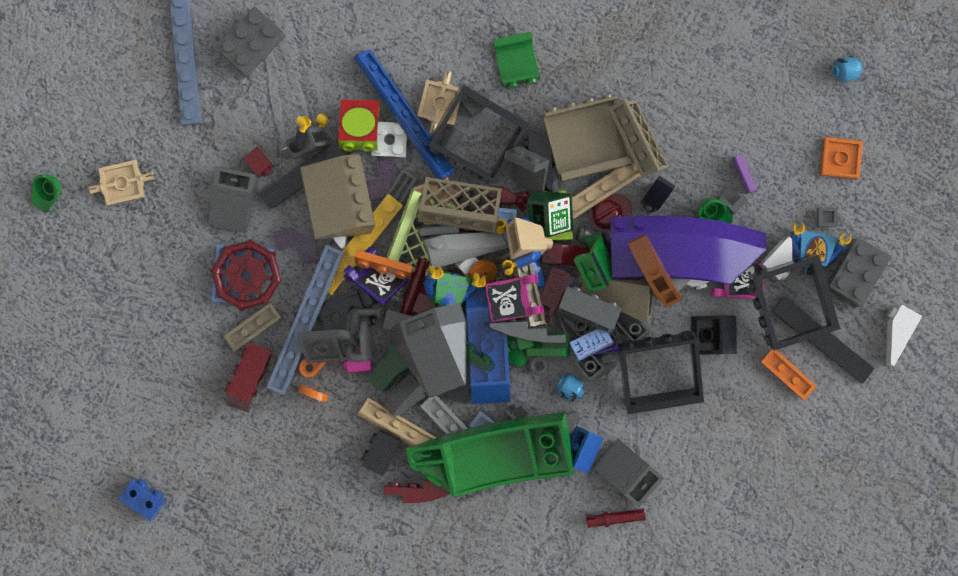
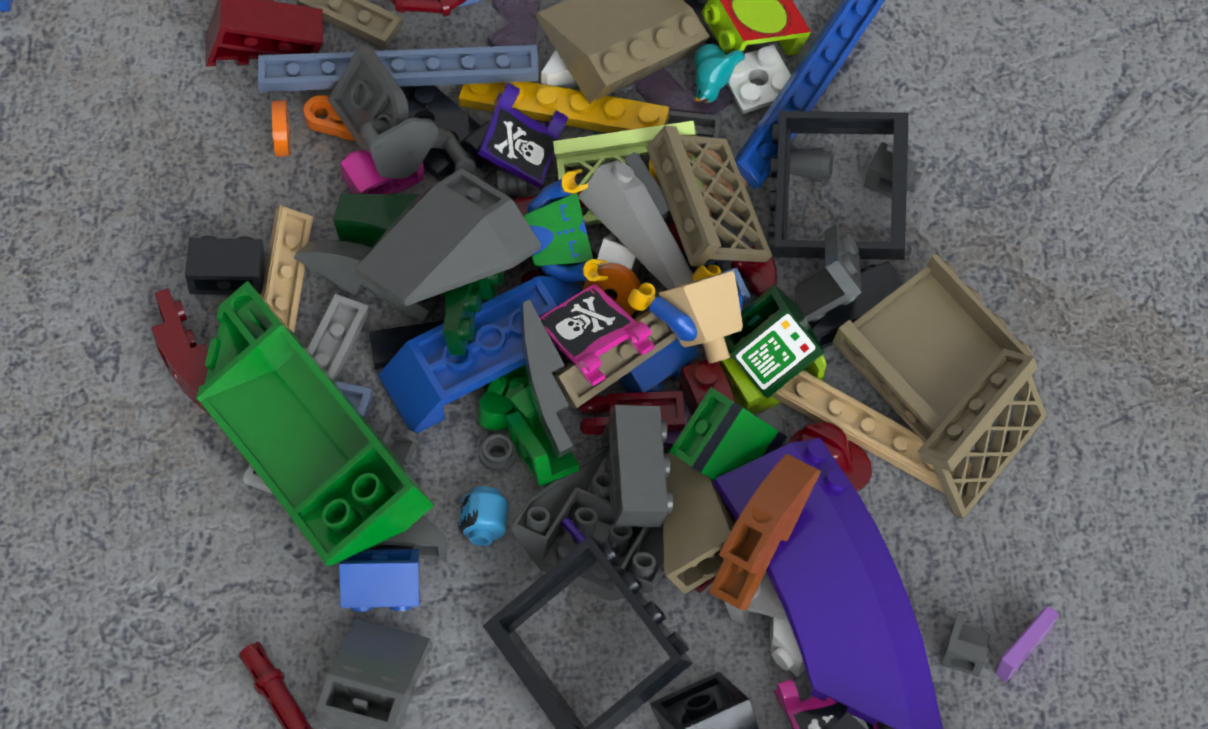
camera: 60 degrees right, 25 degrees down
orange plate [355,250,413,279] -> none
tan plate [417,71,461,134] -> none
green panel [493,32,540,89] -> none
light blue tile [569,329,613,361] -> none
black slope [640,176,675,213] -> none
green piece [698,198,733,223] -> none
none -> teal animal [694,44,744,103]

